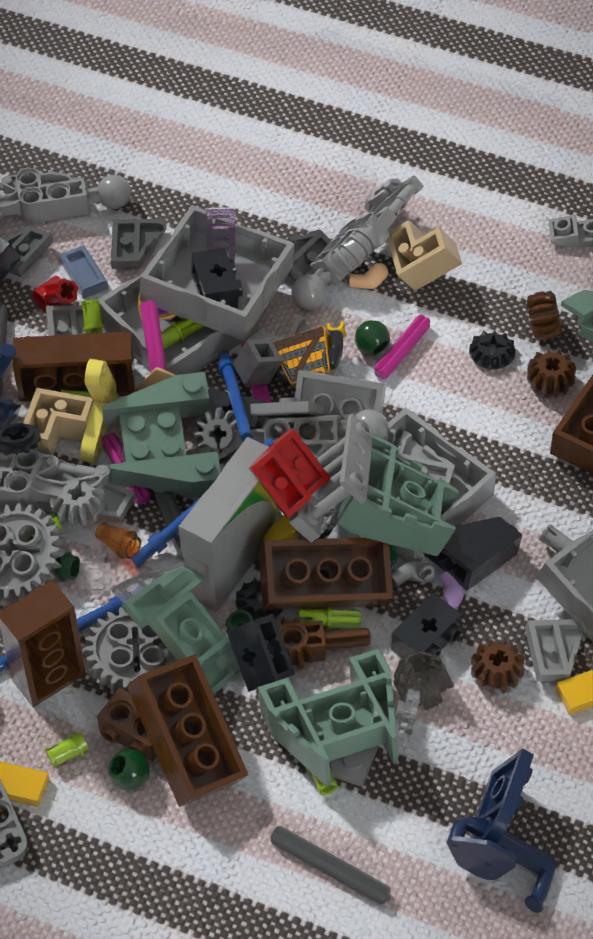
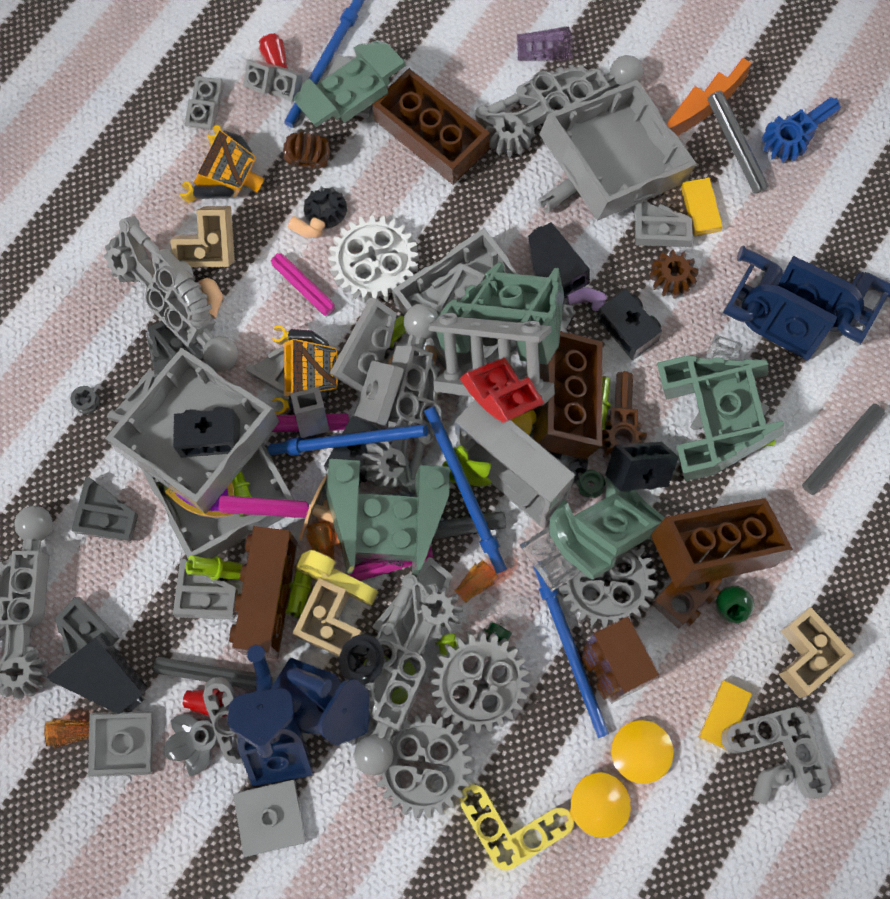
camera: 75 degrees left, 20 degrees up
red piece [32,276,79,312] -> none
lime pin [45,732,89,768] -> none
sand blue tile [59,245,109,299] -> none
clear purple slope [205,208,235,262] -> none
dark green piece [354,320,390,356] -> none
clear smoke hair [393,650,454,711] -> none
reddish brown gear [527,348,576,399] -> none
none -> dark grey bush [70,386,100,414]
none -> torso [179,125,265,203]
none -> light nougat arm [288,216,325,239]
none -> white gear [328,215,419,303]
none -> dark blue plate [721,245,837,361]
none -> tan brick [778,607,854,698]

